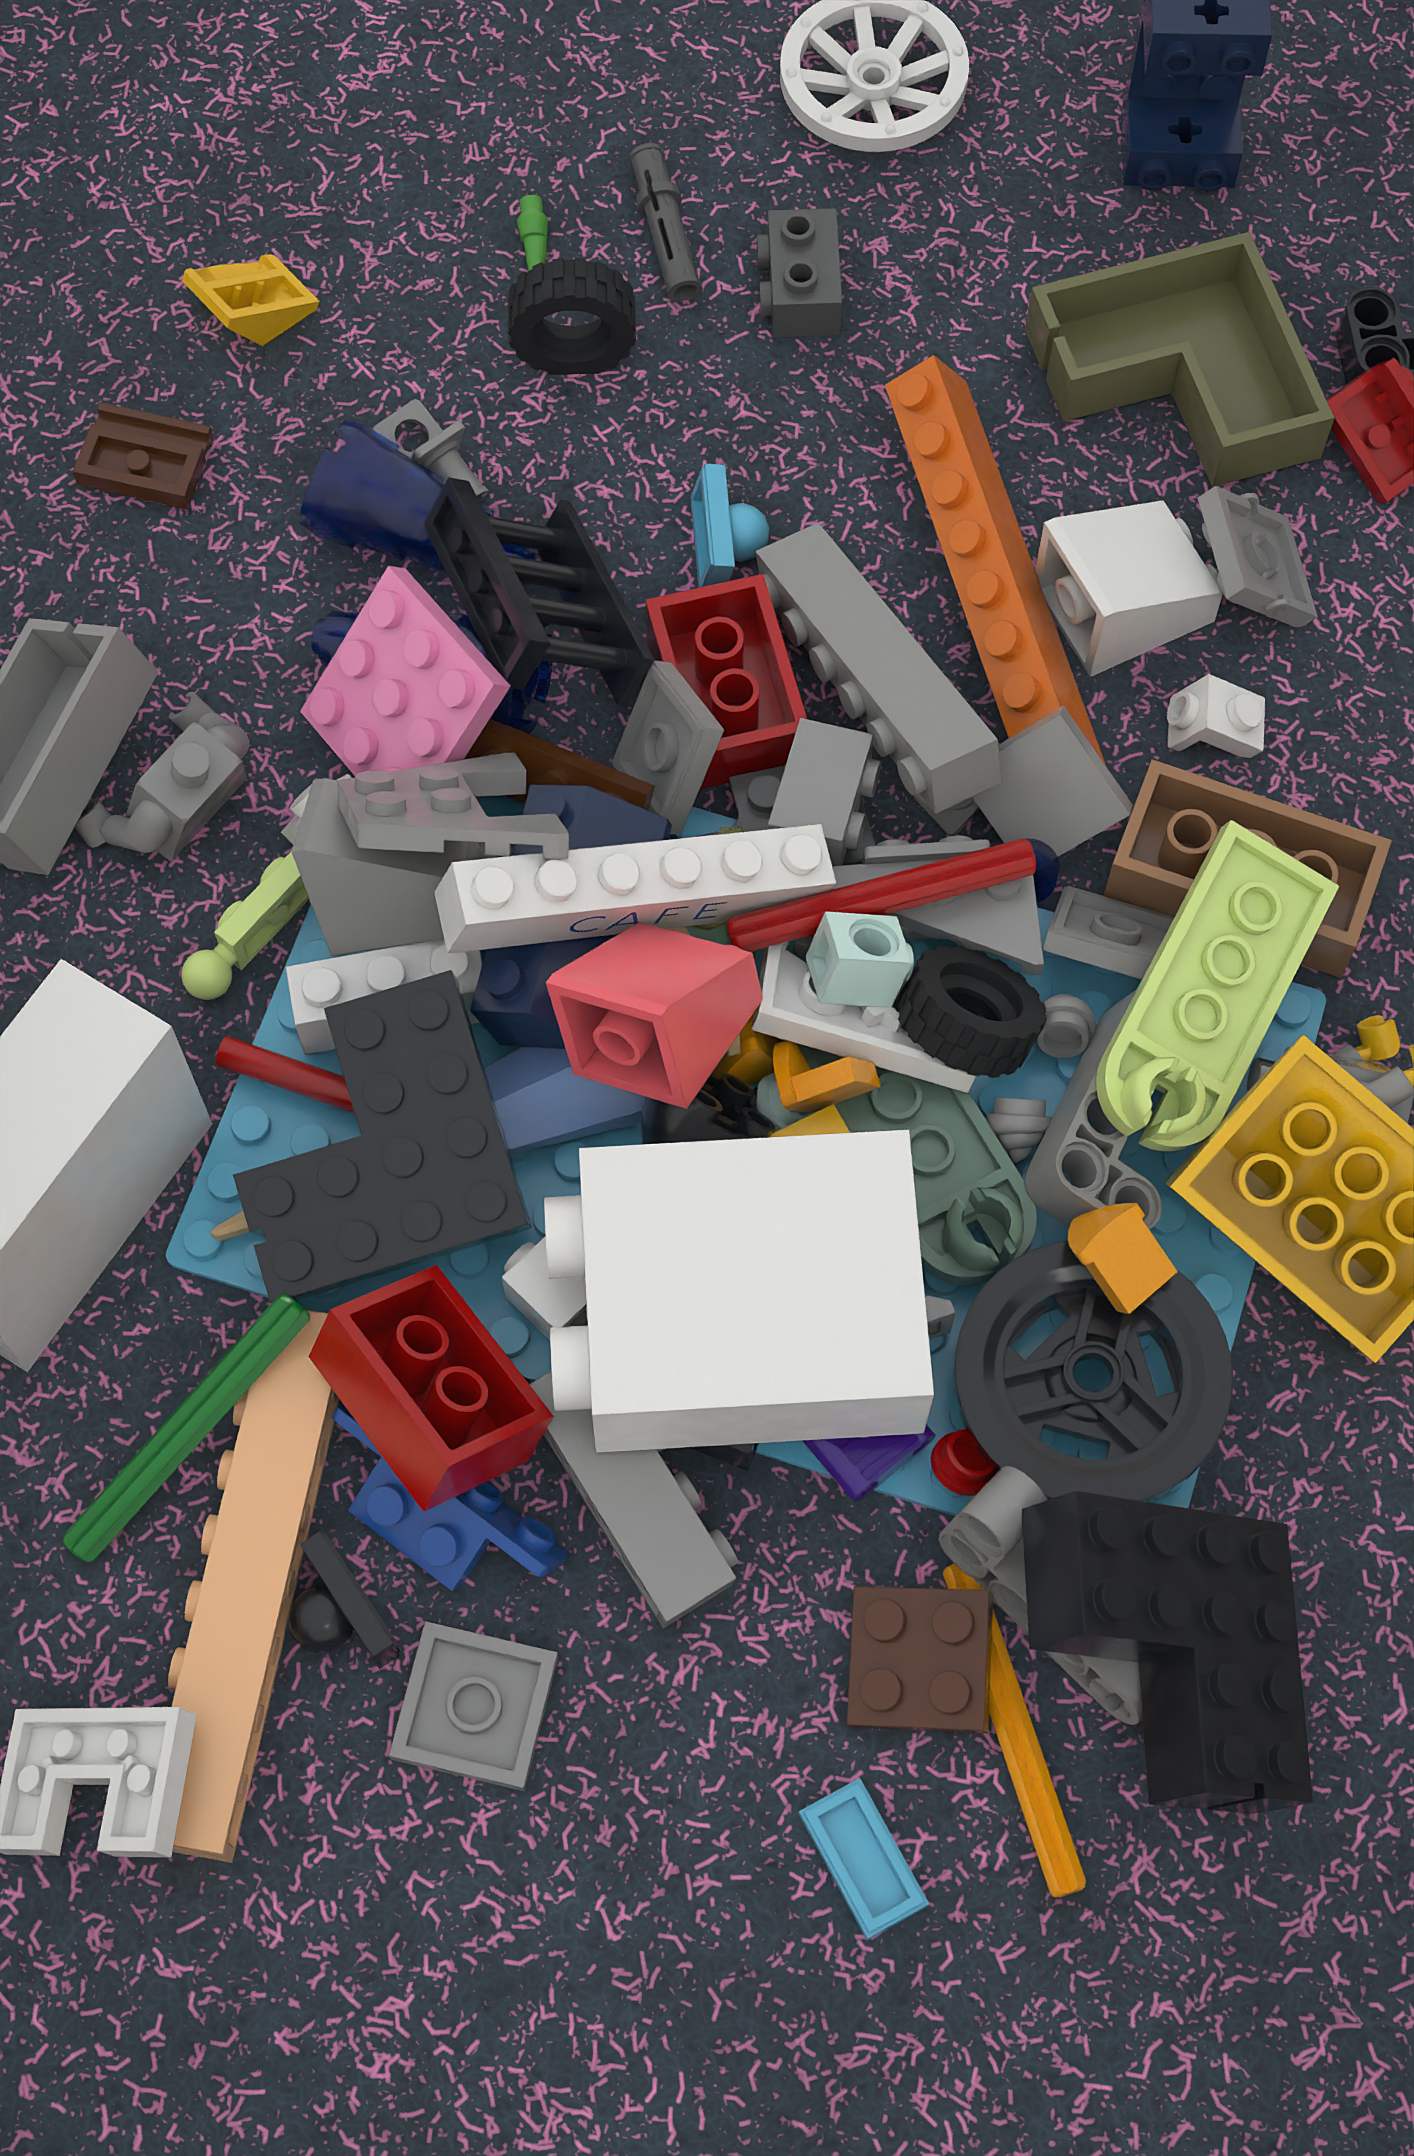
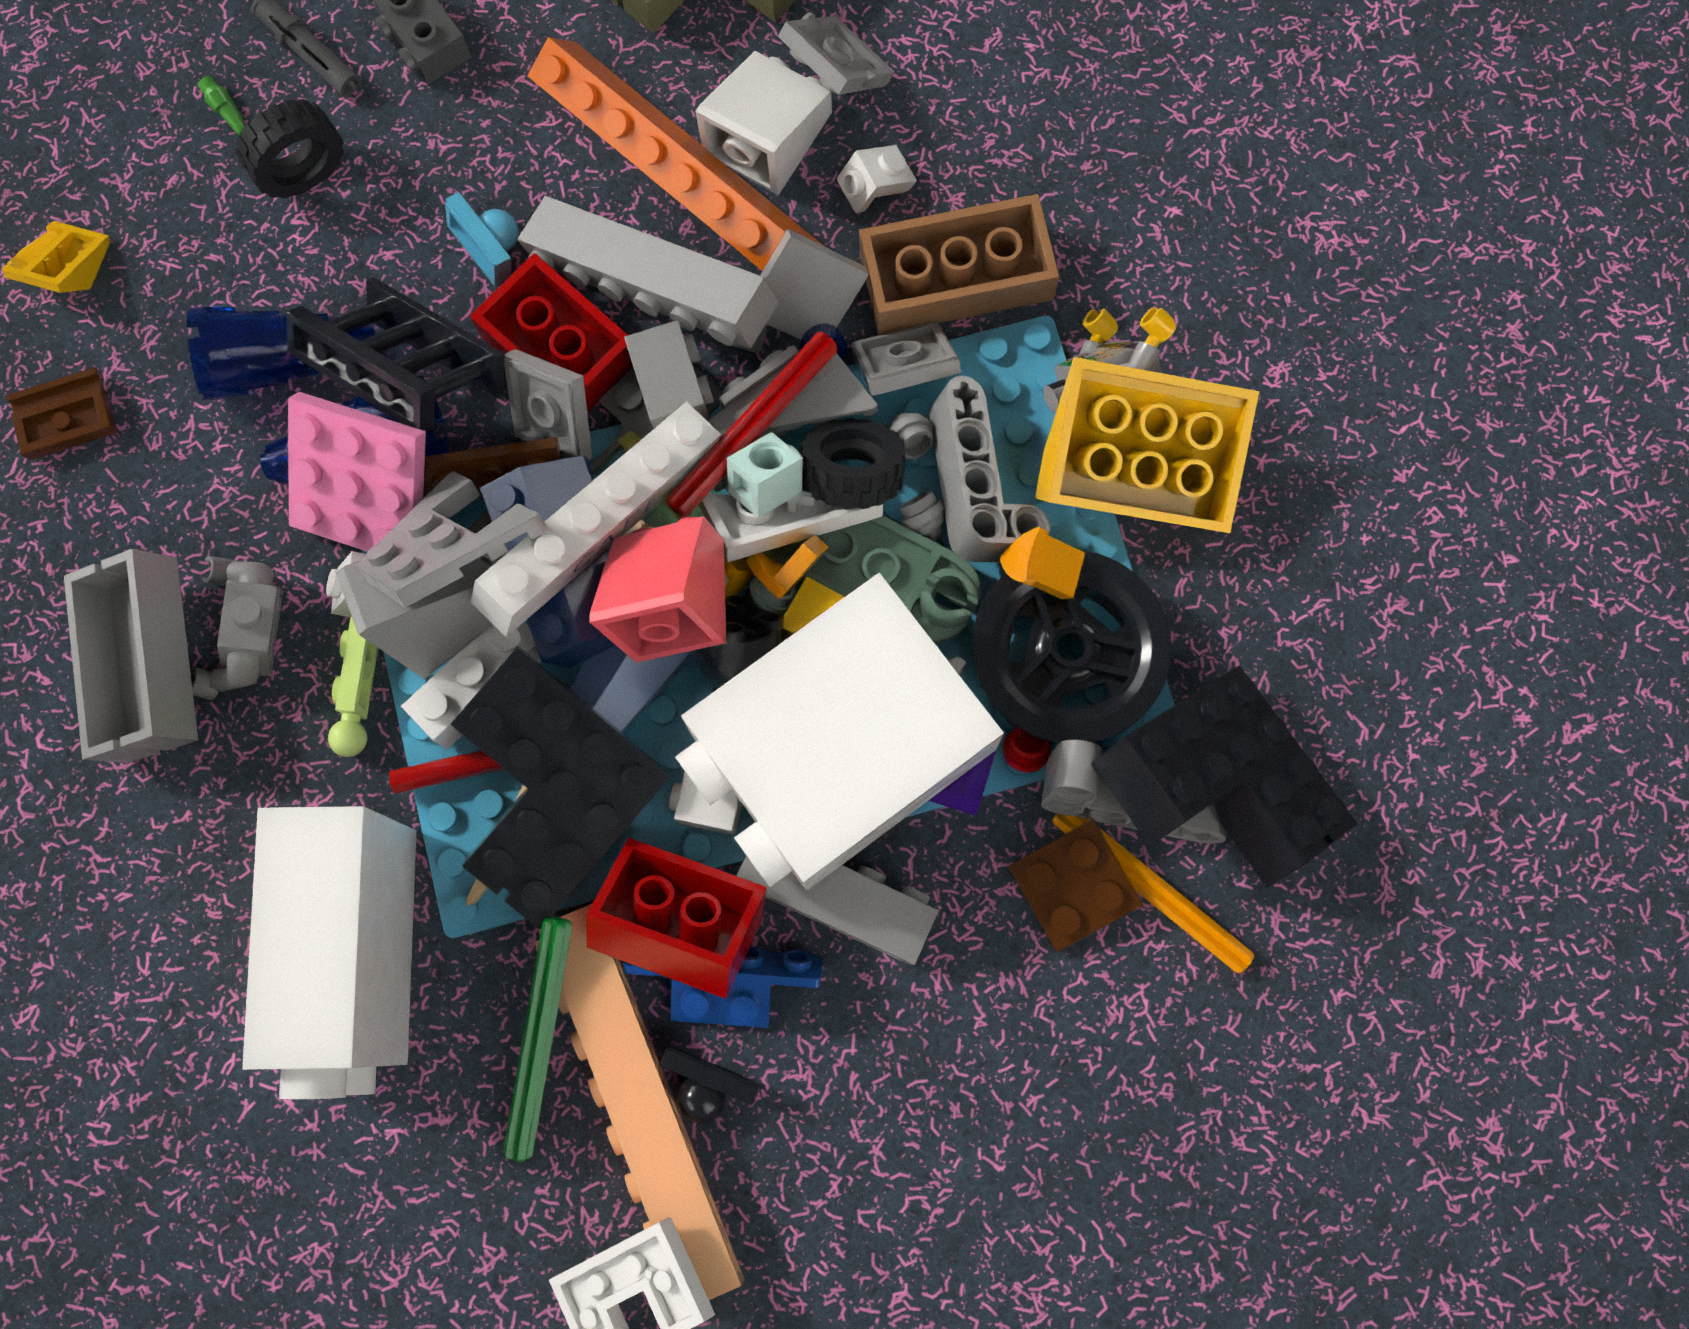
camera: 30 degrees left, 10 degrees up
light grey bracket [373,399,488,501] -> none
light grey tile [389,1621,559,1792] -> none
medium azure tile [799,1778,929,1940] -> none
yellowish green plate [1096,820,1339,1152] -> none

